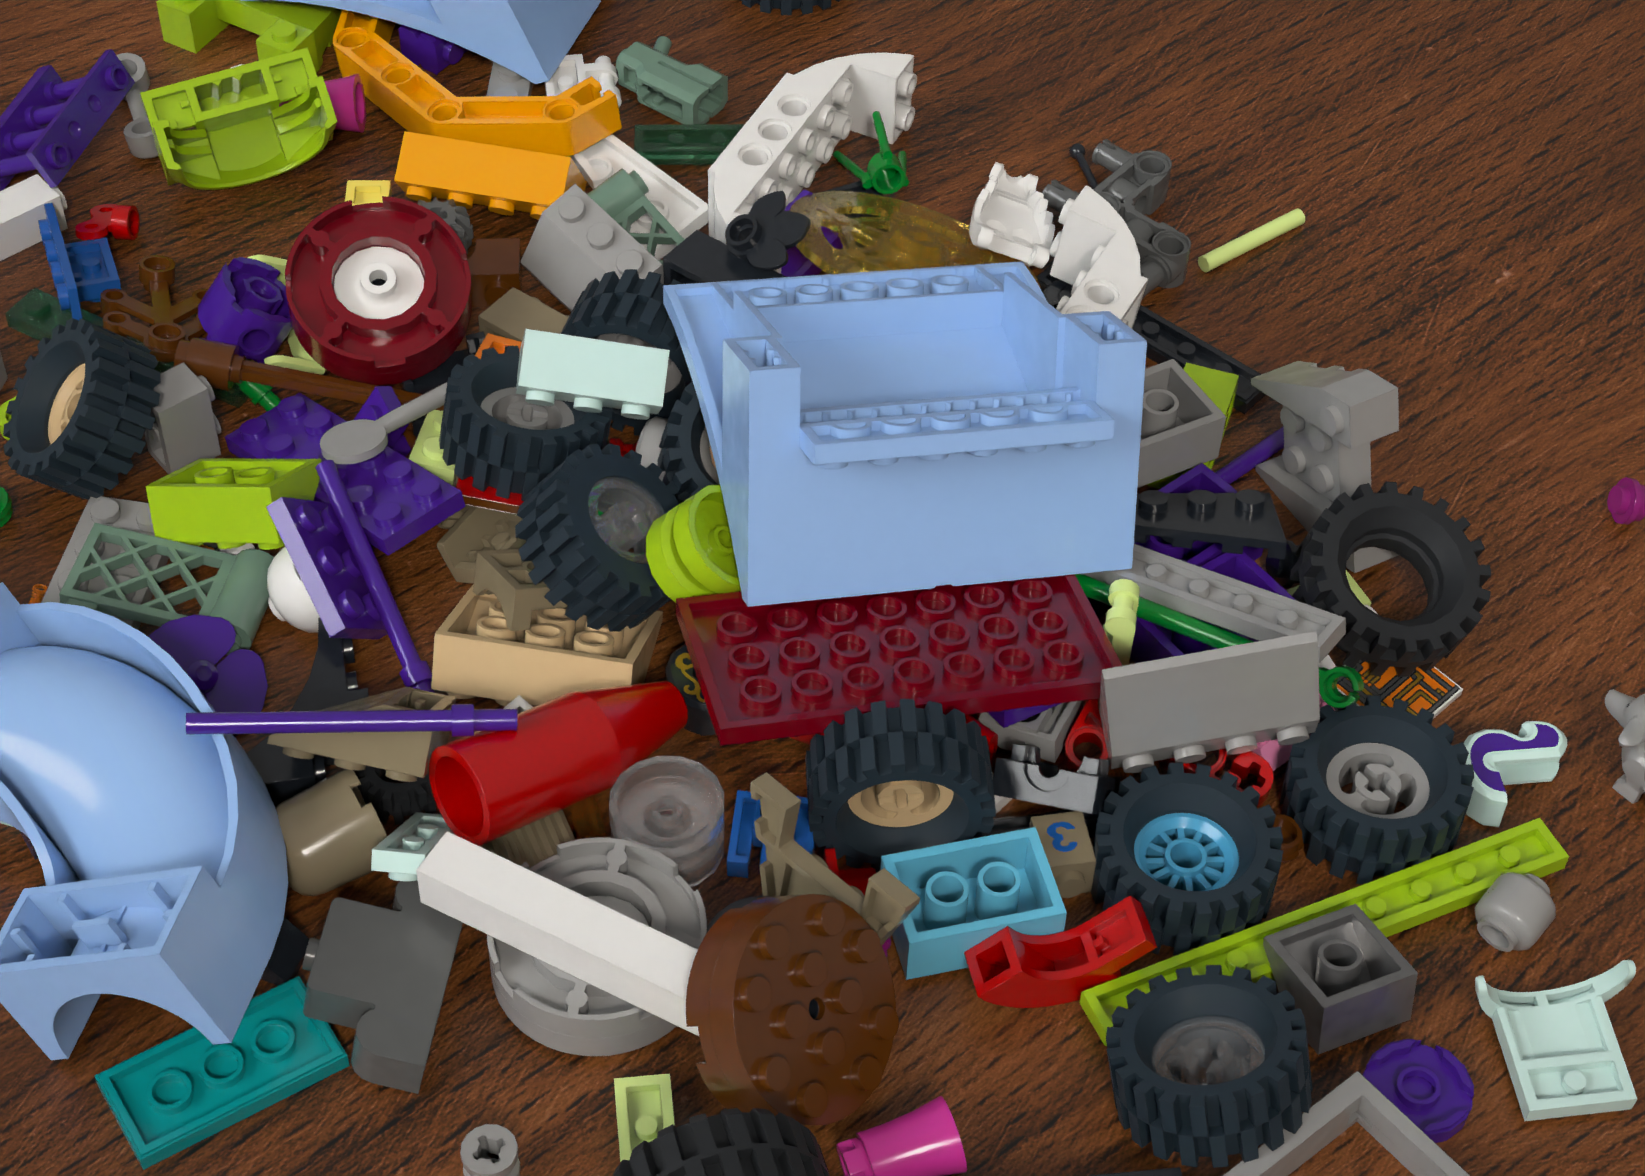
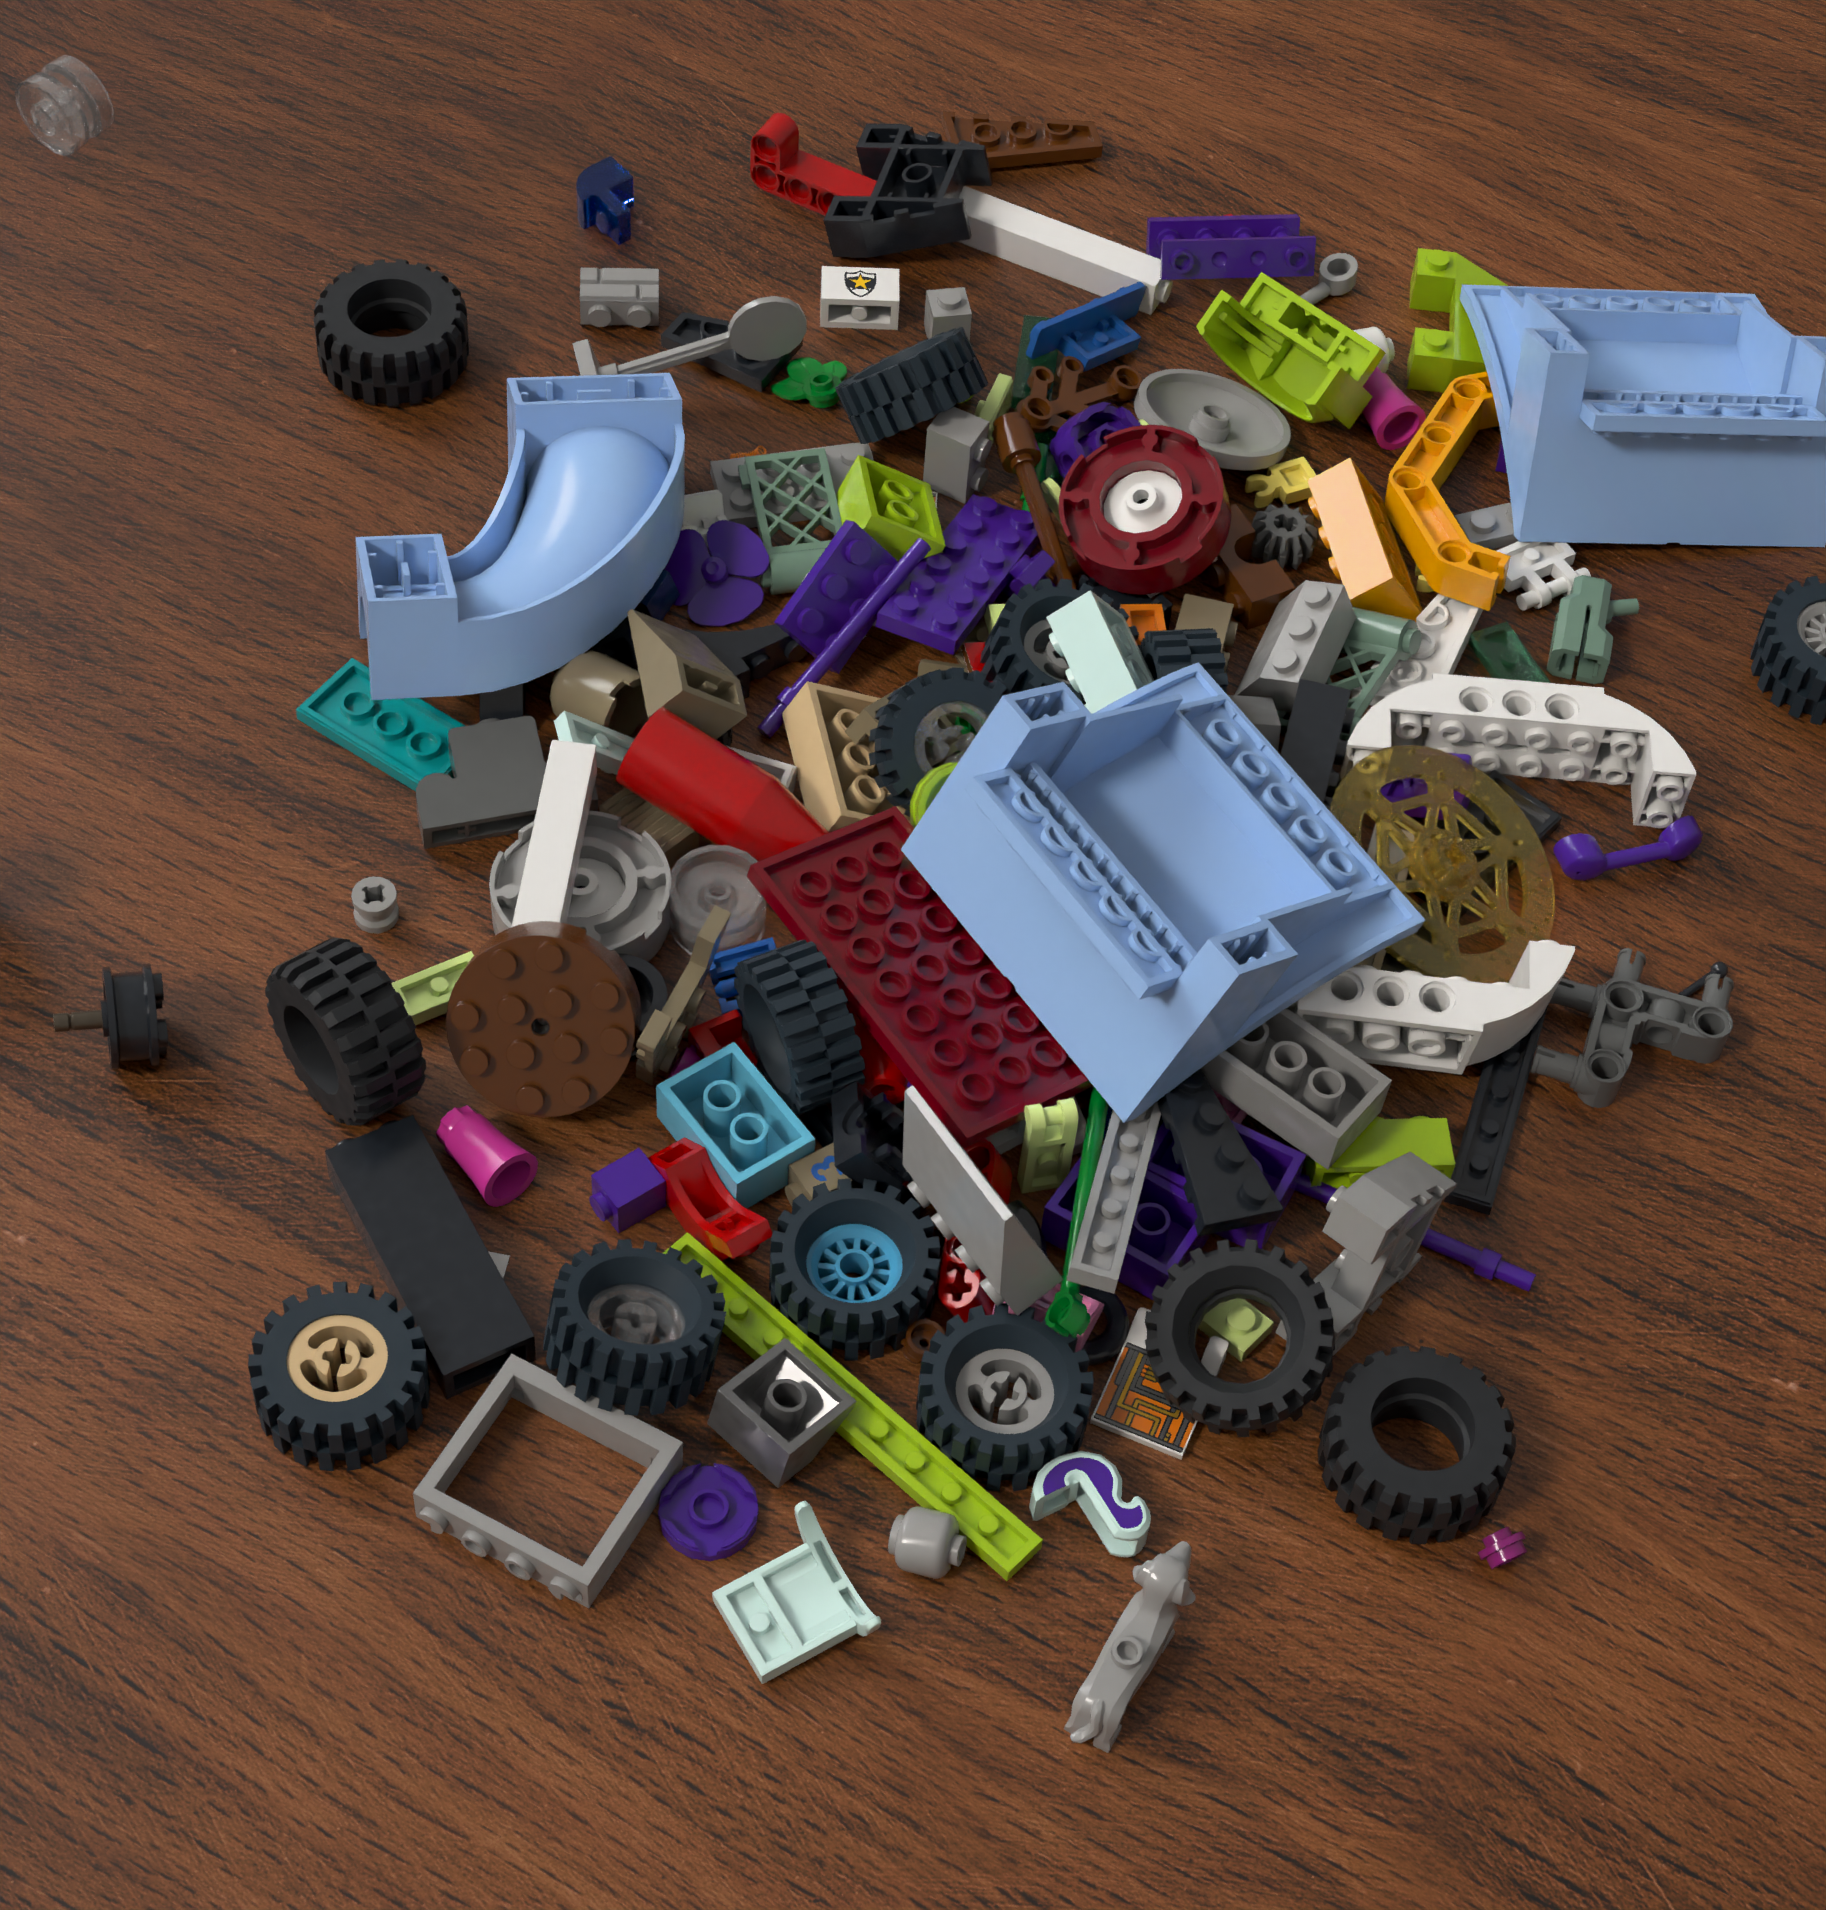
camera: 65 degrees right, 5 degrees up
red piece [75,204,140,240] -> none
dark purple bar [186,704,517,737] -> none
light grey piece [320,382,447,464] -> none
black plate [725,191,811,270] -> none
green plant [833,111,909,194] -> none
white animal [969,162,1055,269] -> none
yellowish green bar [1198,208,1305,272] -> none
none -> dark purple brick [589,1148,666,1233]
none -> light grey dish [1134,369,1291,470]
none -> black tyre [1317,1346,1516,1544]
none -> dark purple piece [1553,815,1703,881]

